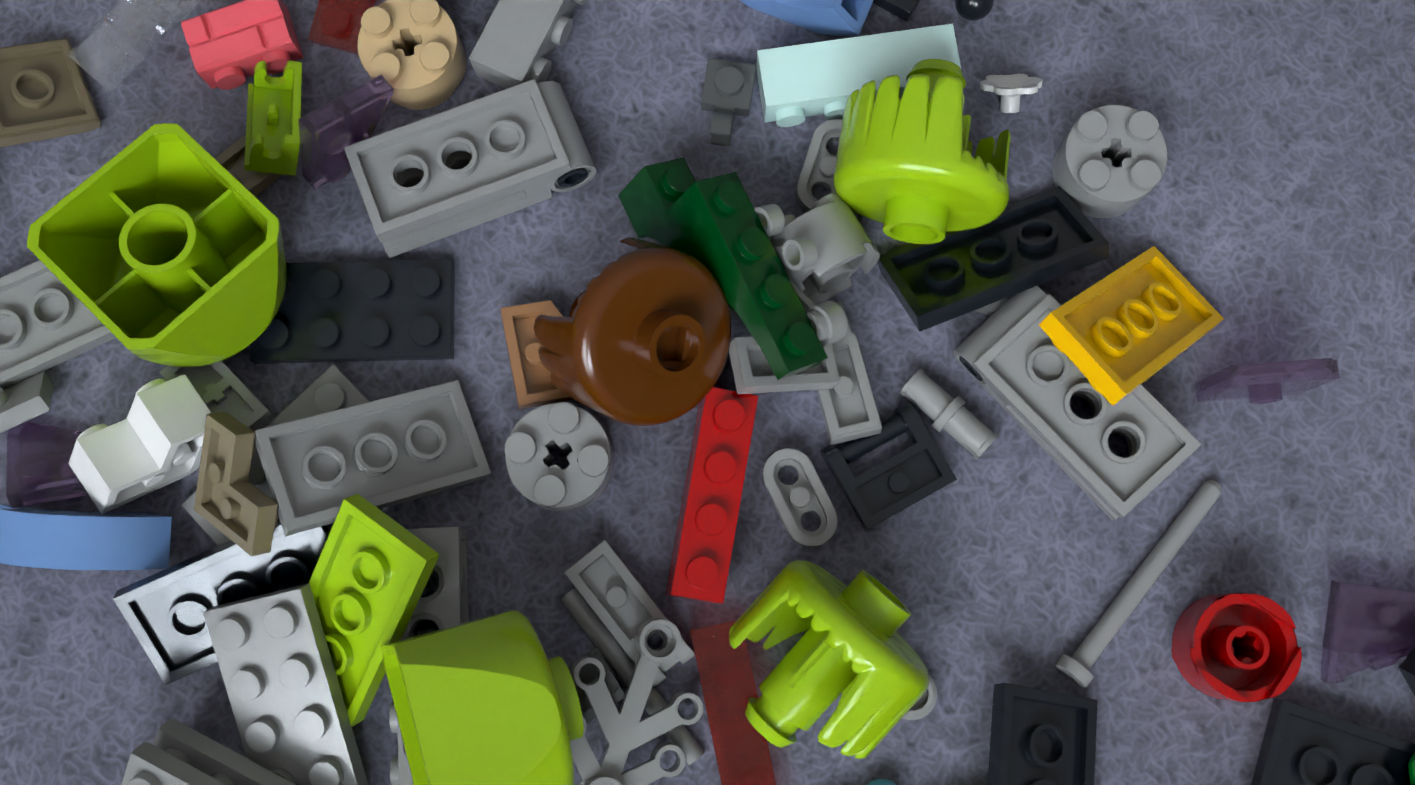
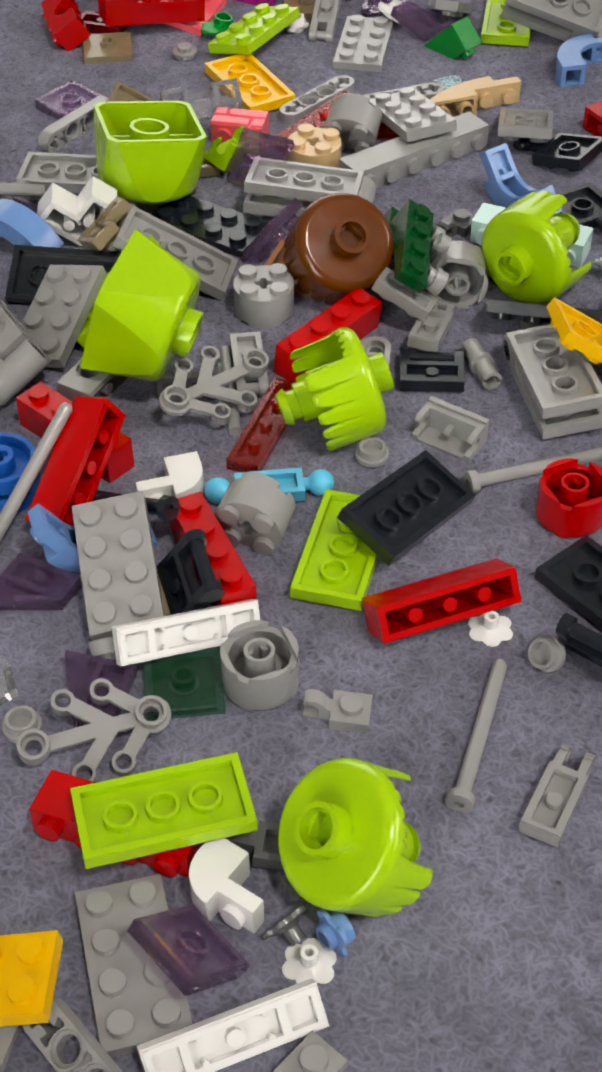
camera: 30 degrees right, 35 degrees down
none -> clear purple plate [240,198,304,264]
none -> light grey hinge [411,396,489,462]

